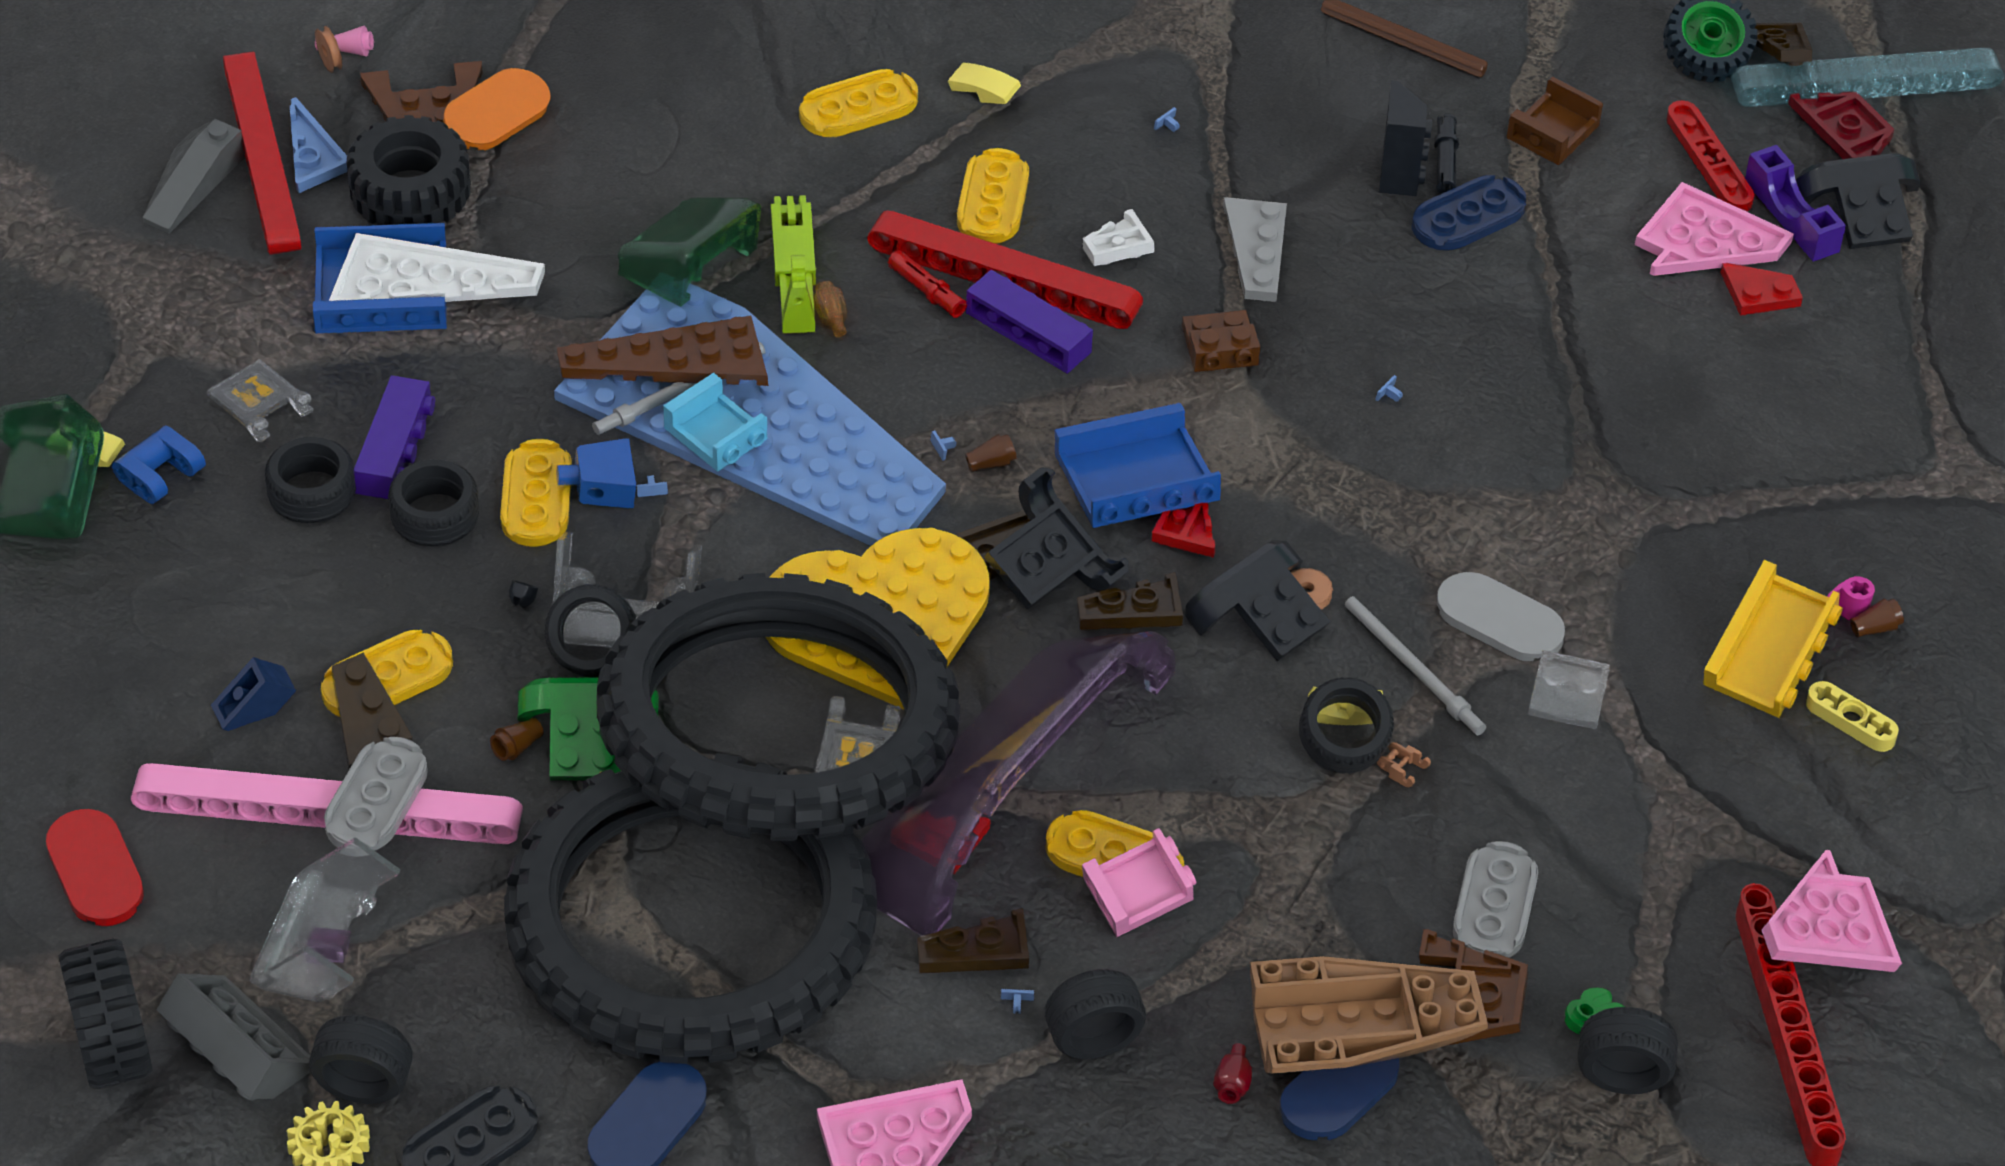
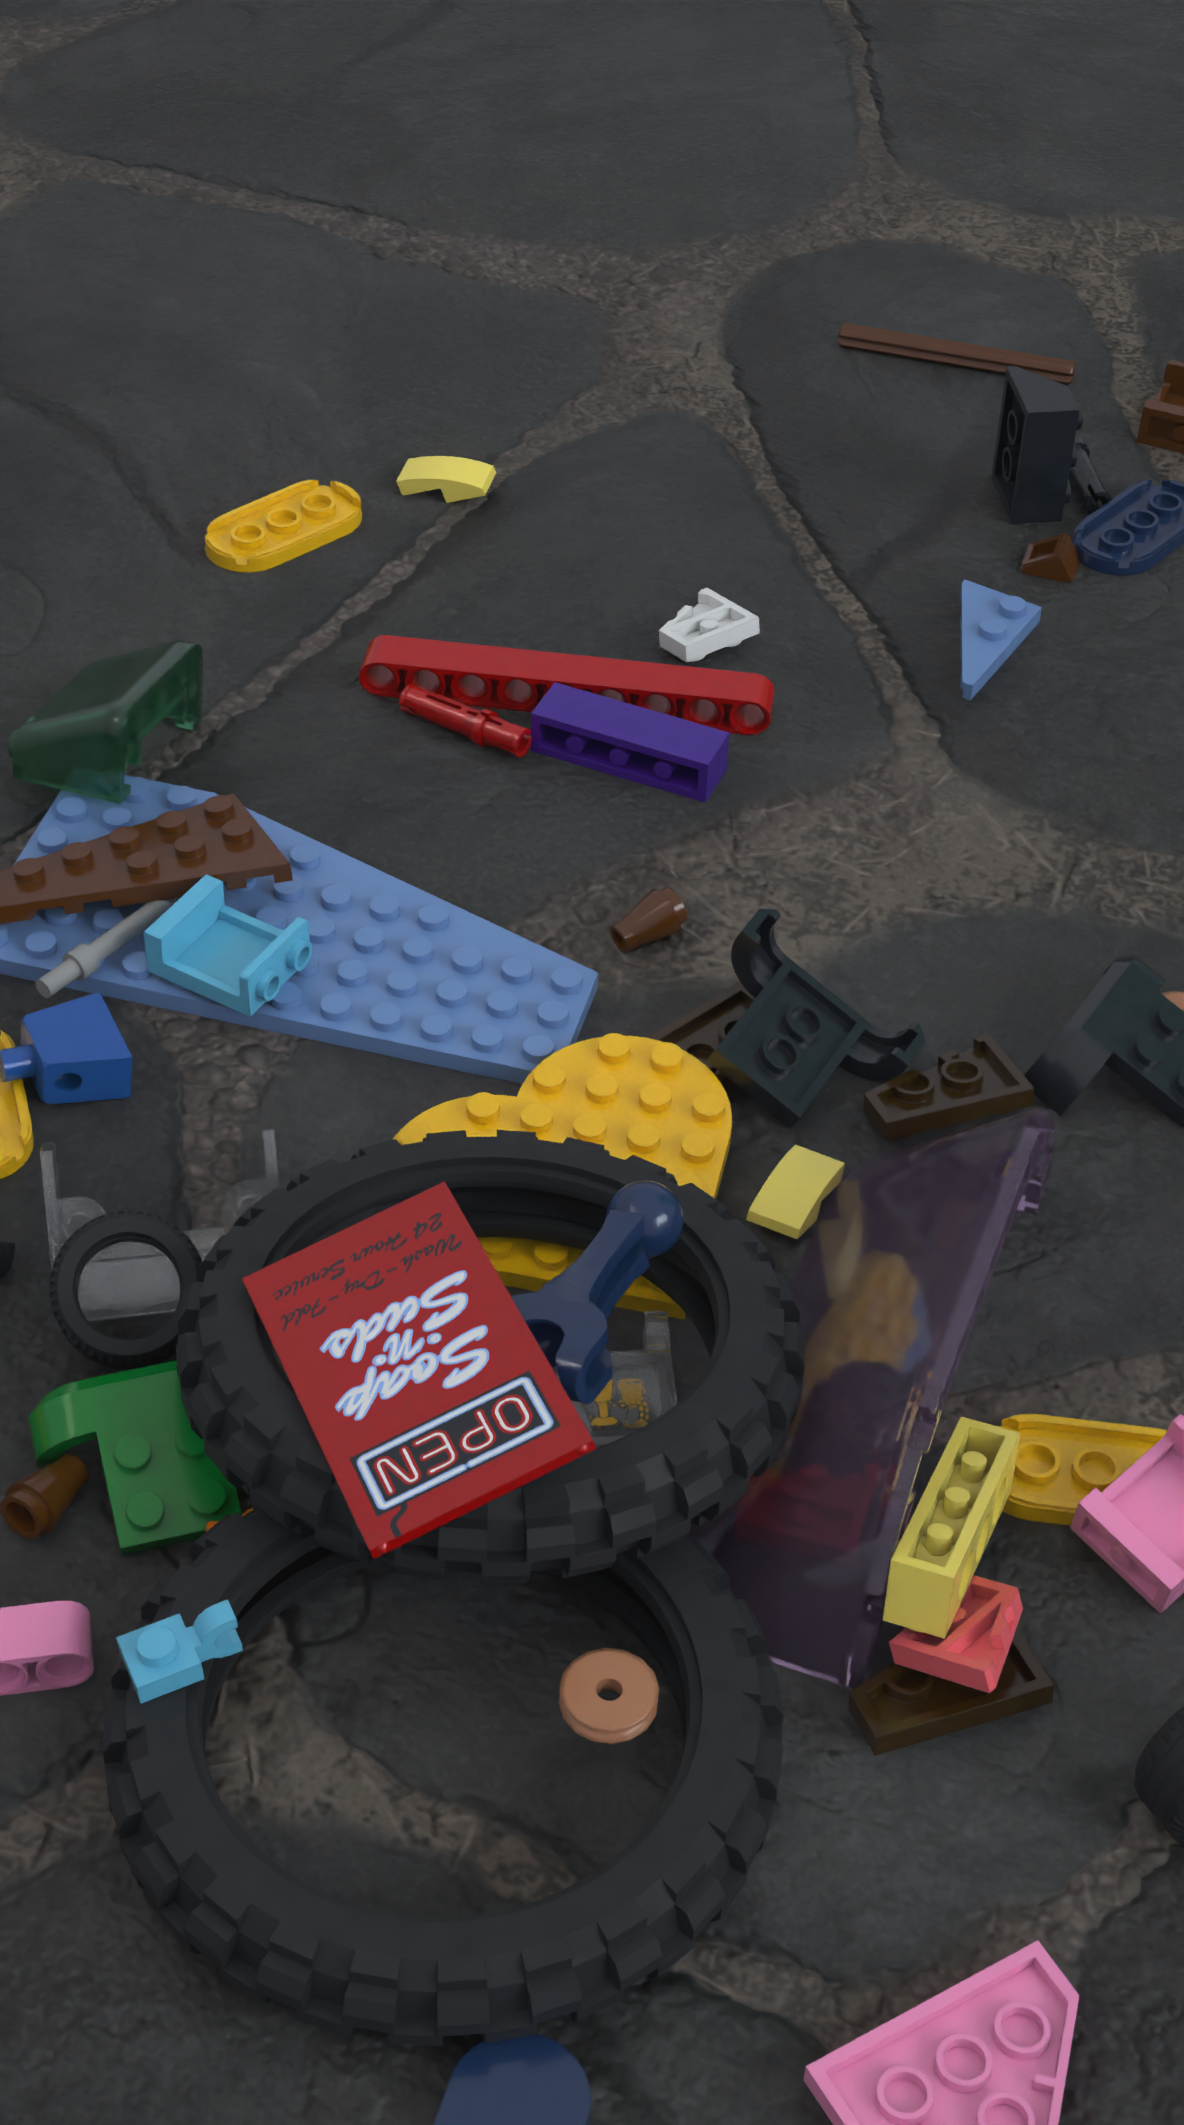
camera: 15 degrees left, 5 degrees down
medium blue piece [637,475,668,497] -> none
lime hinge [771,195,816,333] -> none
clear orange plant [813,281,848,337] -> none
medium blue piece [930,430,957,461] -> none
yellow tile [957,148,1029,244] -> none
medium blue piece [1001,989,1034,1014] -> none
blue panel [1055,403,1221,528] -> none
red wing [1152,502,1215,558] -> none
medium blue piece [1154,107,1180,132] -> none
reddish brown plate [1182,310,1260,372] -> none
light grey wing [1223,197,1287,302] -> none
medium blue piece [1375,375,1403,402] -> none
none -> medium azure plate [116,1599,243,1704]
none -> red piece [242,1181,597,1559]
none -> dark blue piece [511,1180,683,1404]
none -> nougat piece [559,1648,659,1744]
none -> light yellow slope [746,1144,845,1239]
none -> light yellow brick [883,1416,1020,1639]
none -> coral wing [889,1575,1023,1693]
none -> medium blue wing [960,580,1042,701]
none -> reddish brown slope [1020,534,1080,582]

